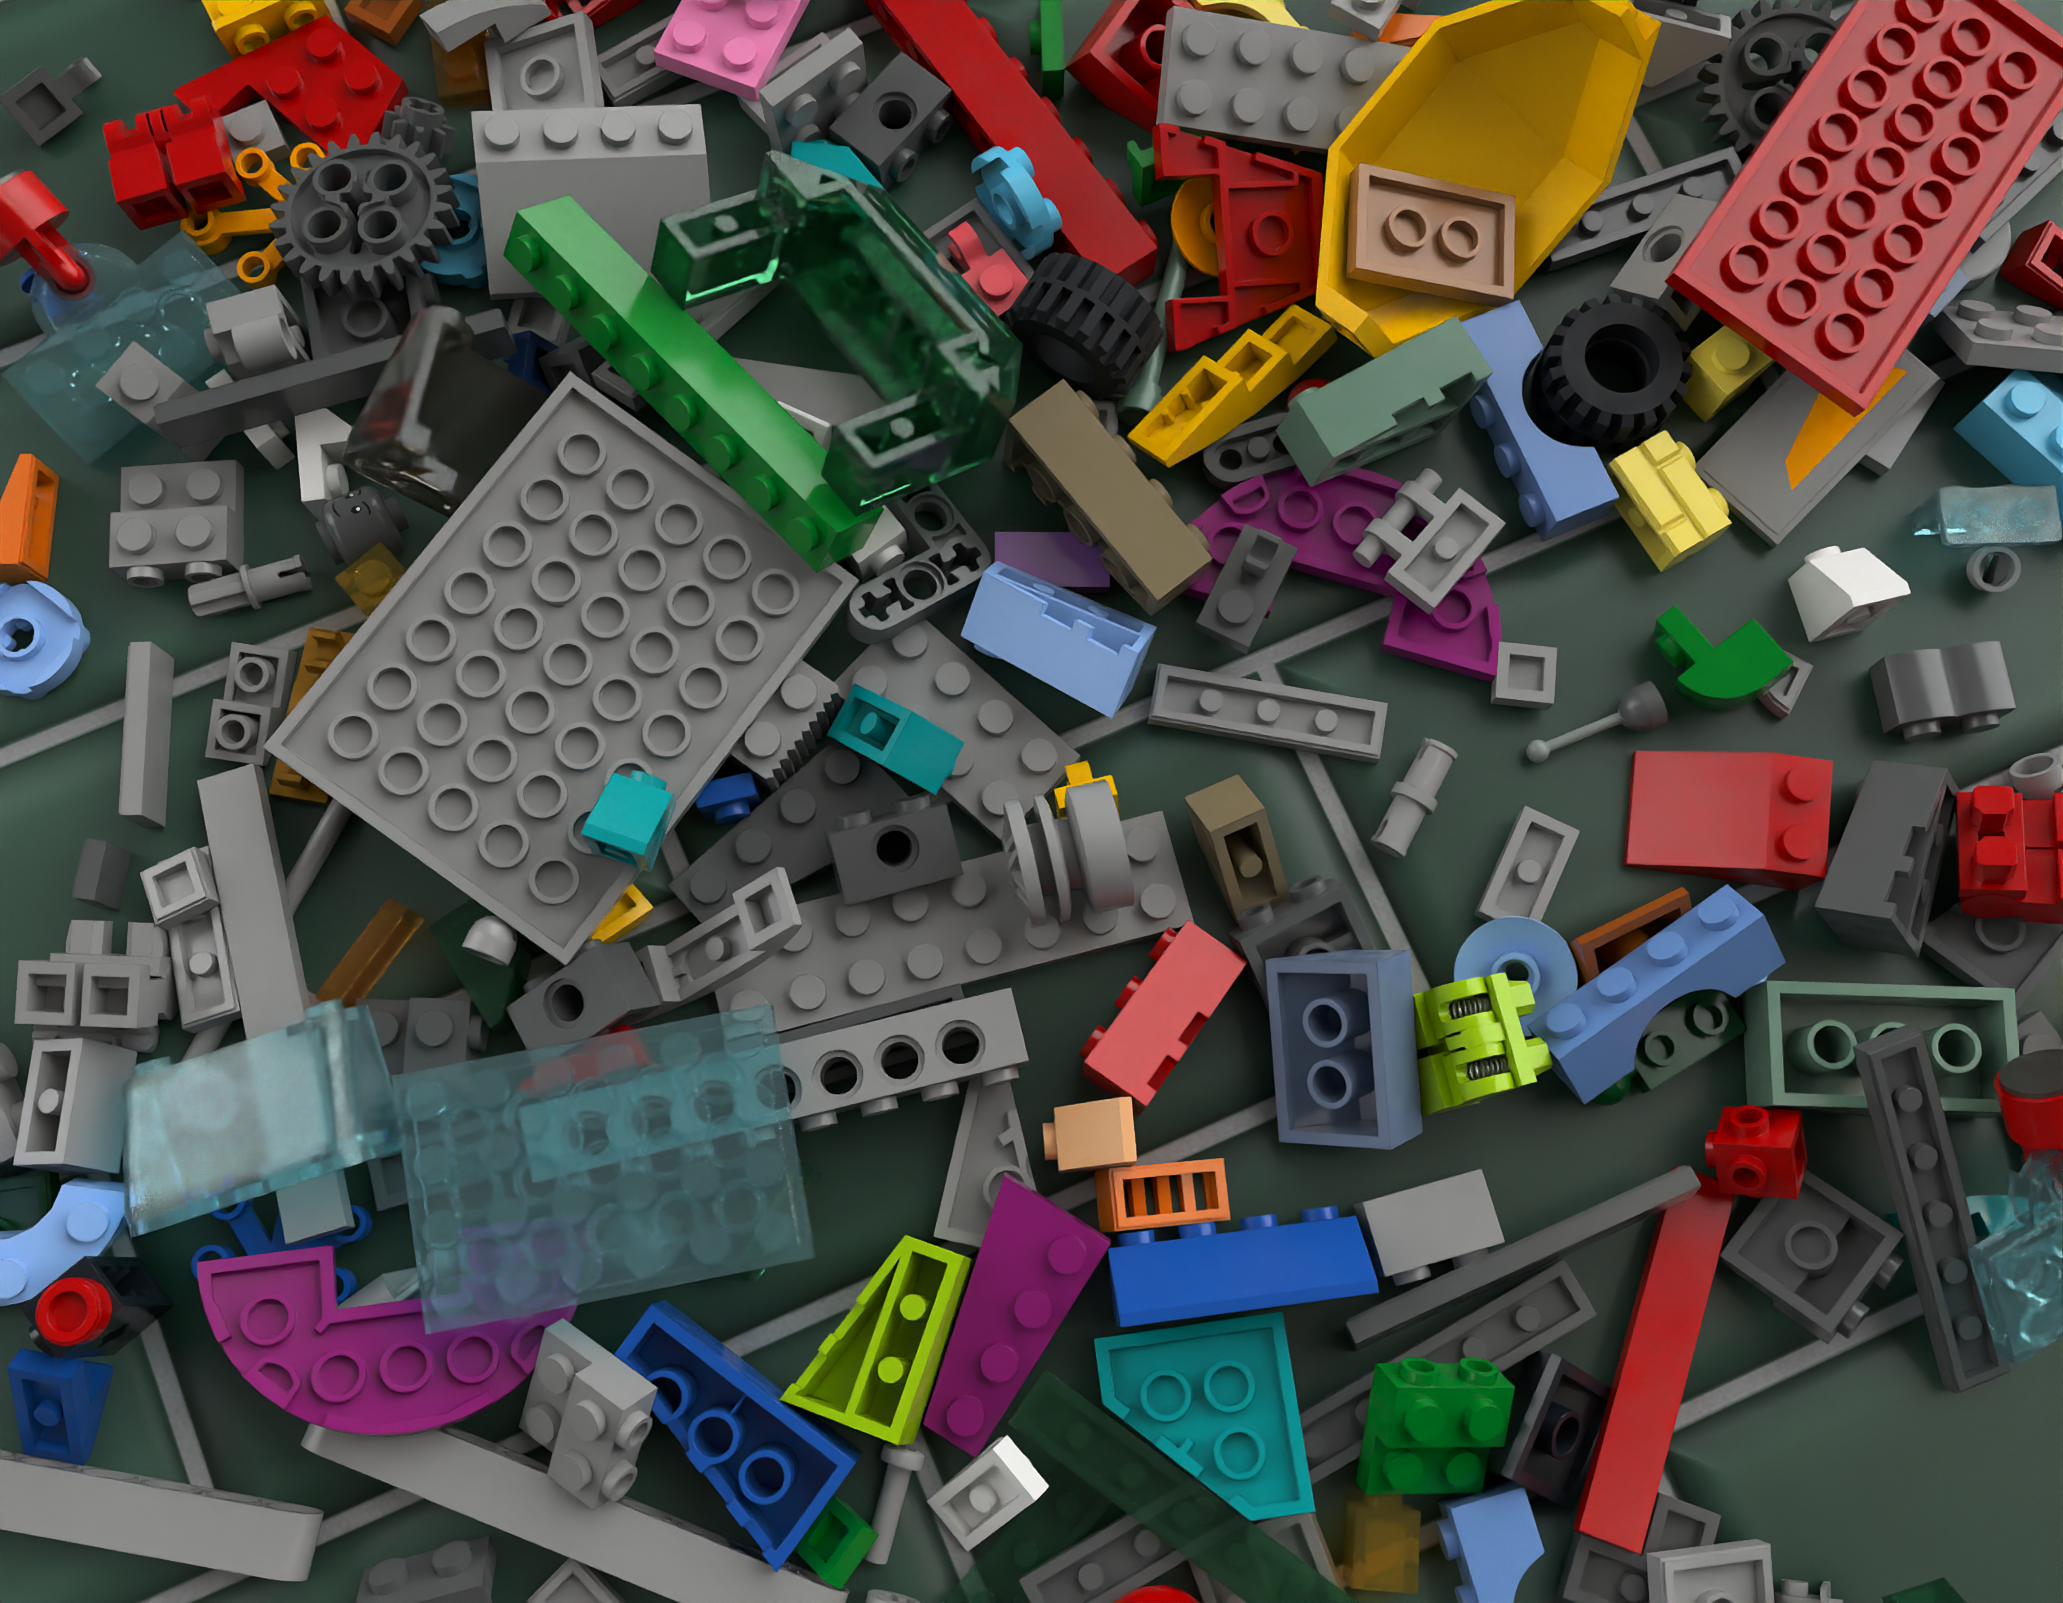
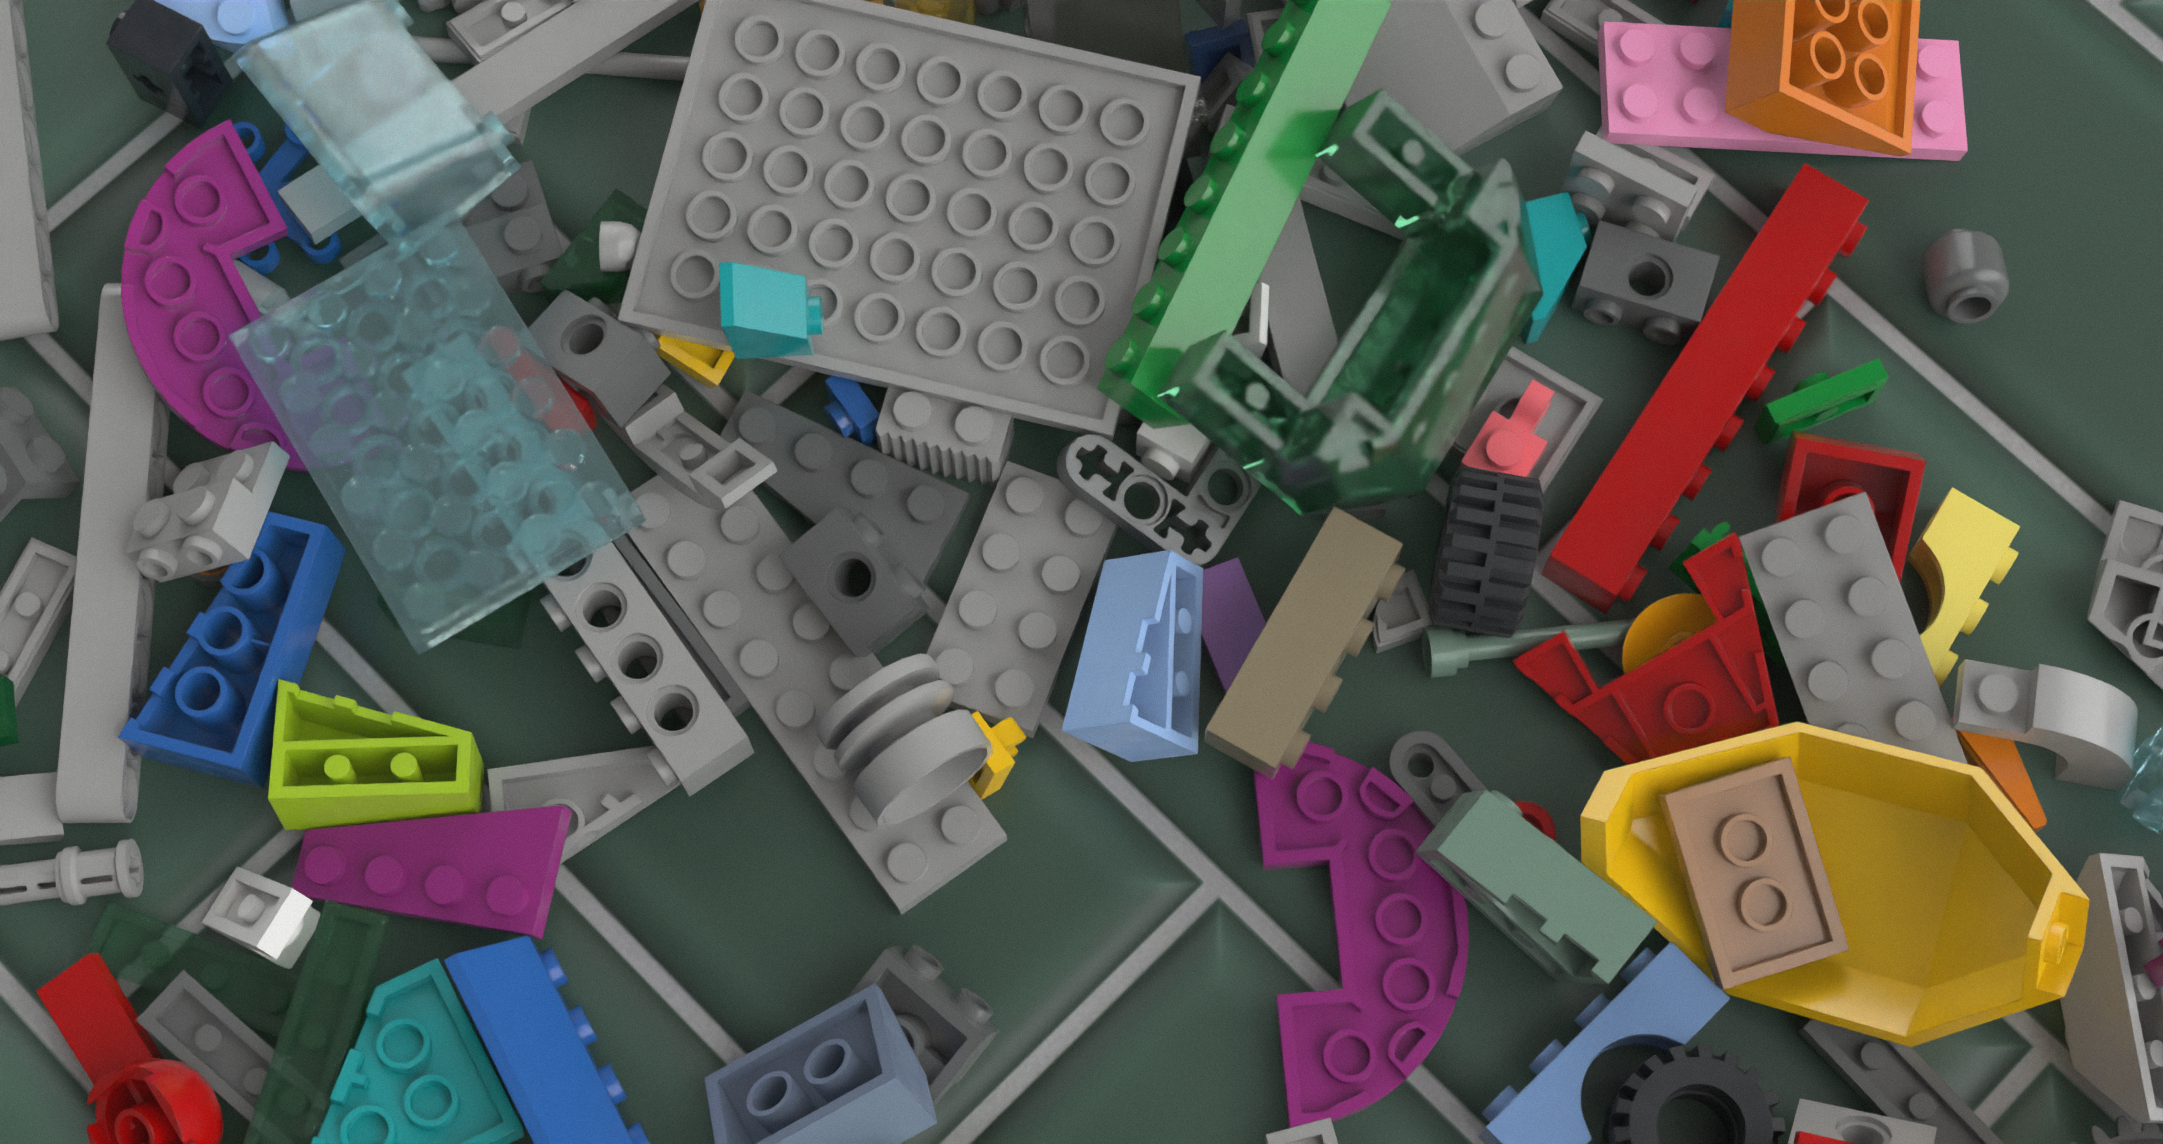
camera: 70 degrees right, 5 degrees down
blue slope [7,1348,113,1466] -> none
red tile [35,1278,112,1346] -> none
clear orange tile [316,897,425,1017] -> none
green plate [794,1495,879,1590] -> none
teal slope [827,683,965,795] -> none
light grey piece [864,1442,926,1564] -> none
medium azure plate [971,146,1063,260] -> none
light nougat slope [1042,1096,1137,1173] -> none
wedge [1079,920,1248,1116] -> none
orange slope [1094,1158,1231,1232] -> none
yellow slope [1127,303,1338,468] -> none
light grey tile [1147,663,1388,764] -> none
dark tan slope [1184,774,1291,924] -> none
dark grey plate [1194,524,1298,654] -> none
light grey plate [1353,468,1506,615] -> none
light grey pin [1370,738,1458,859] -> none

